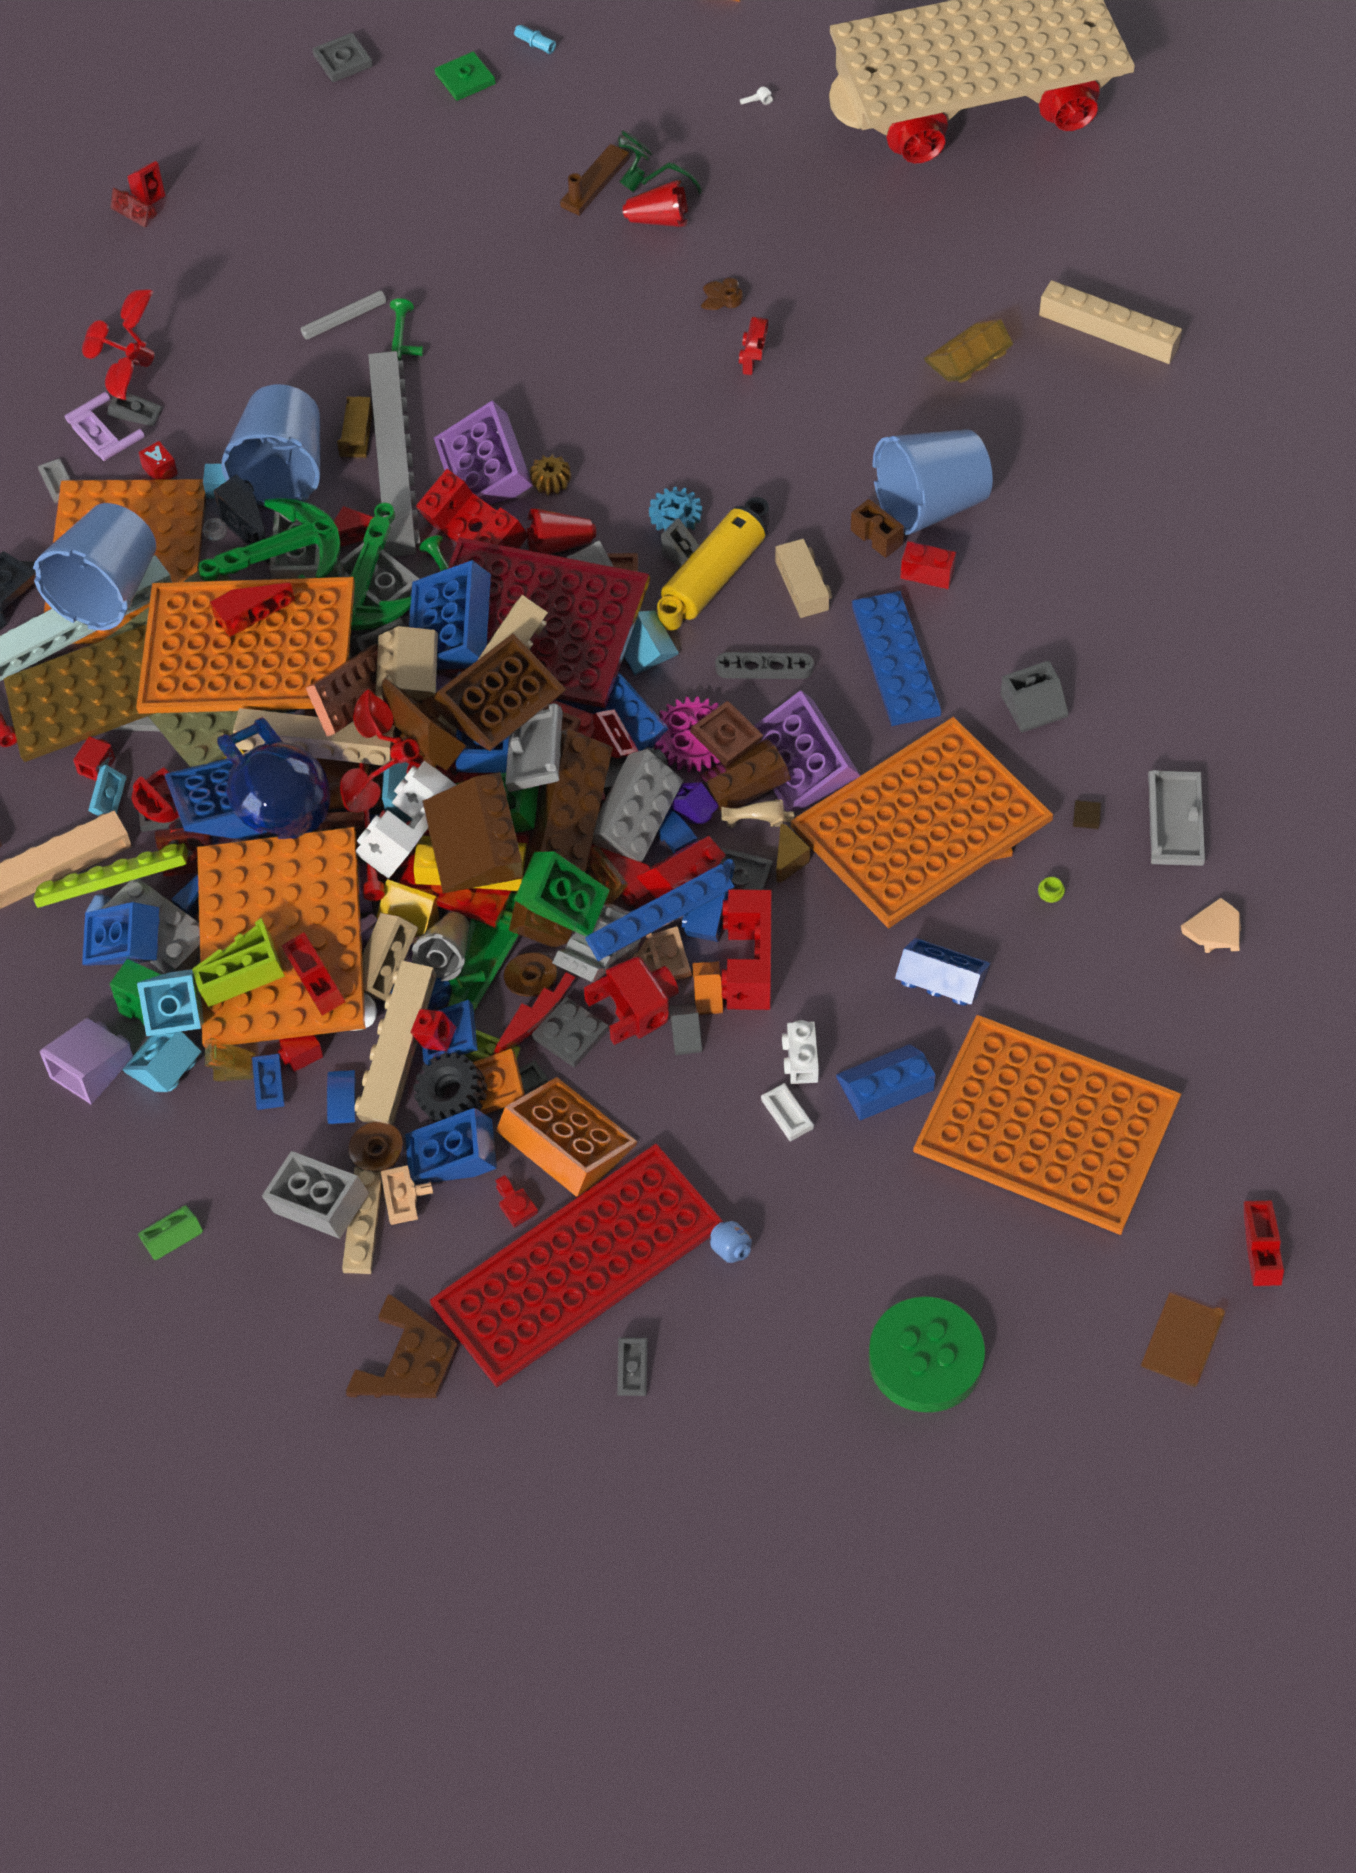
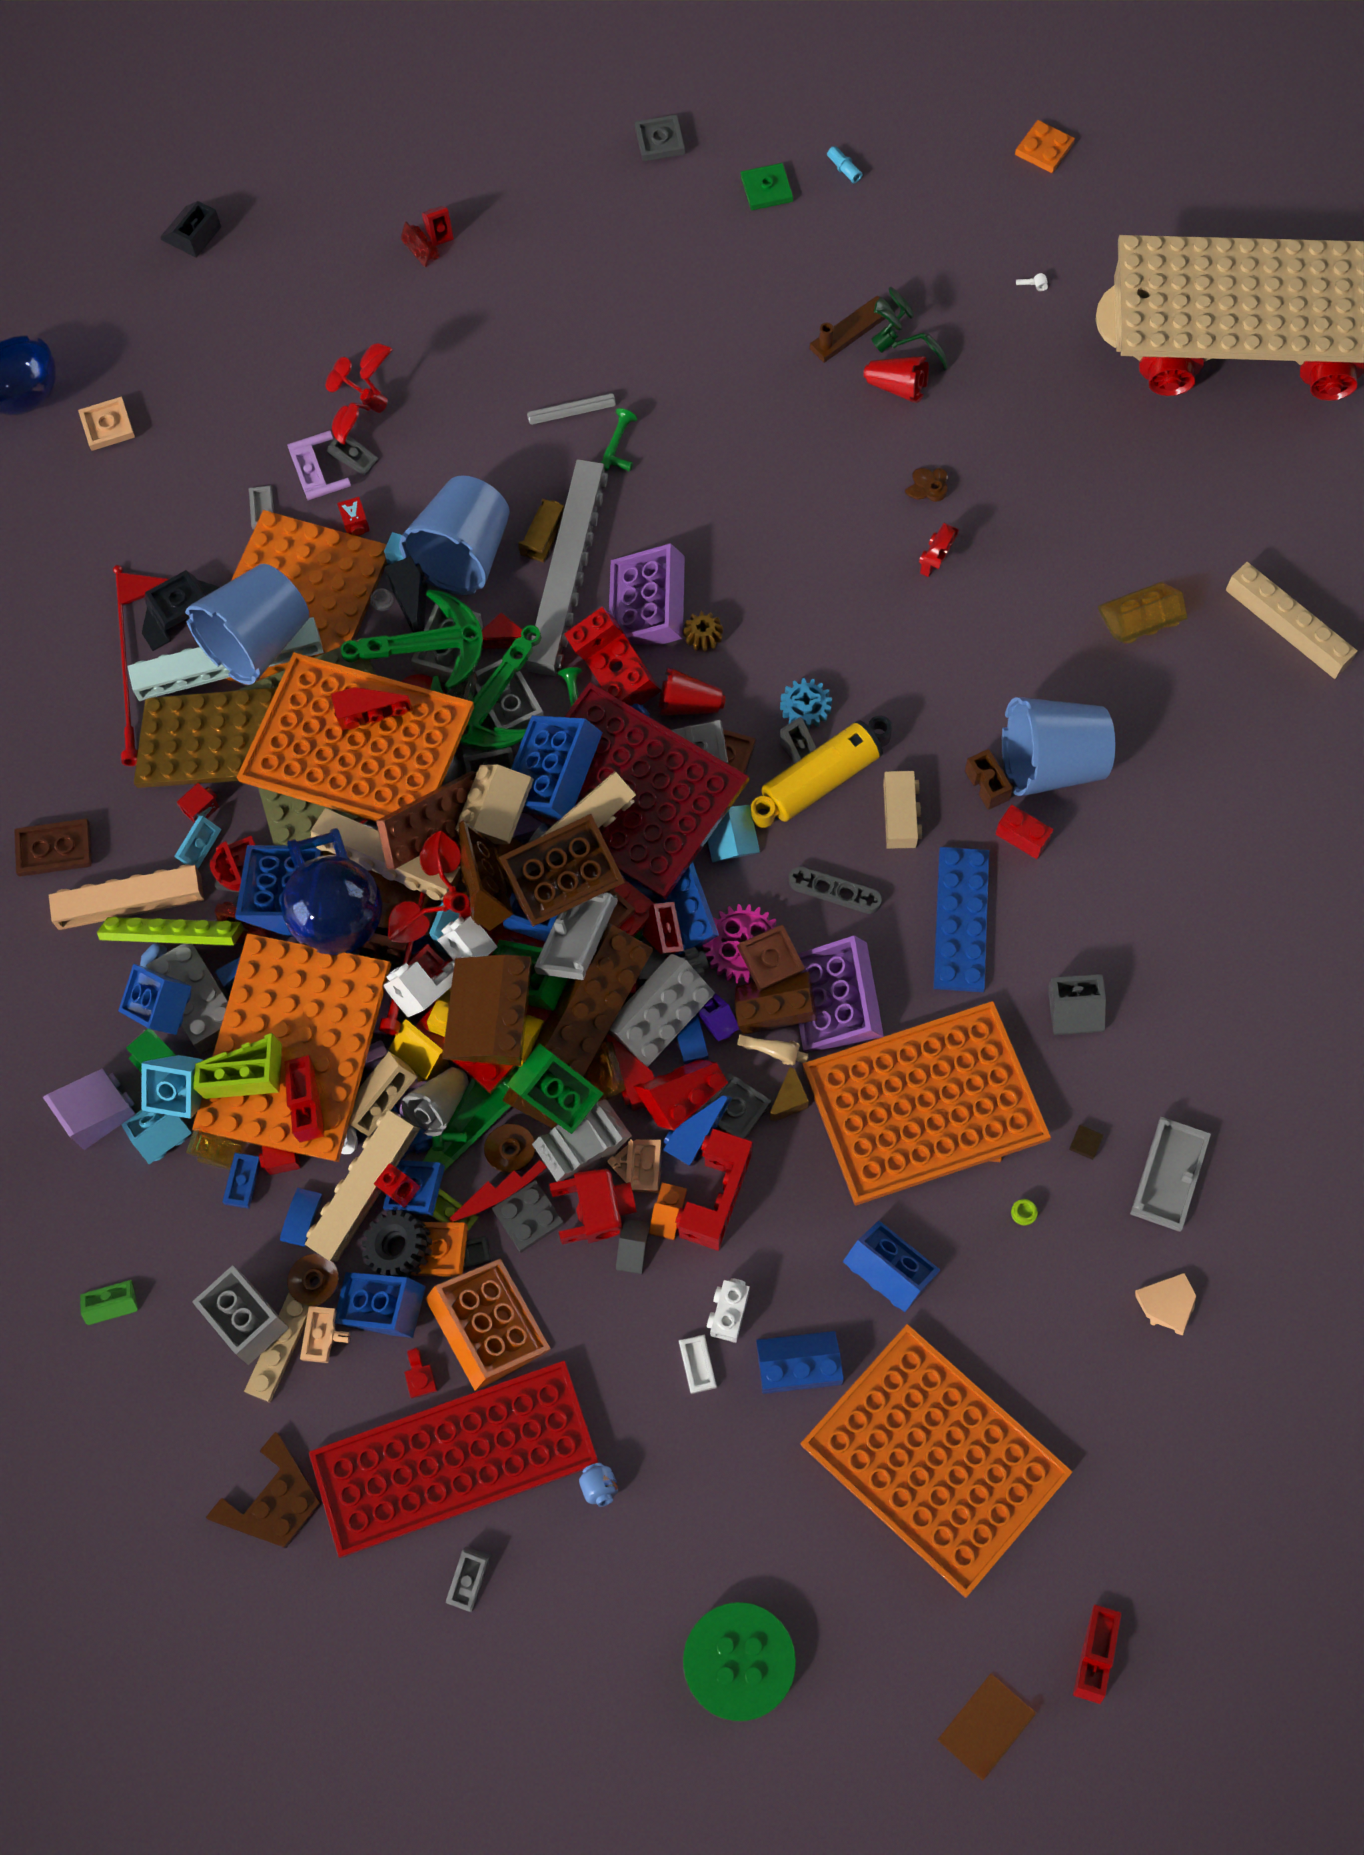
camera: 20 degrees right, 10 degrees up
blue plate [585,864,734,962] -> none

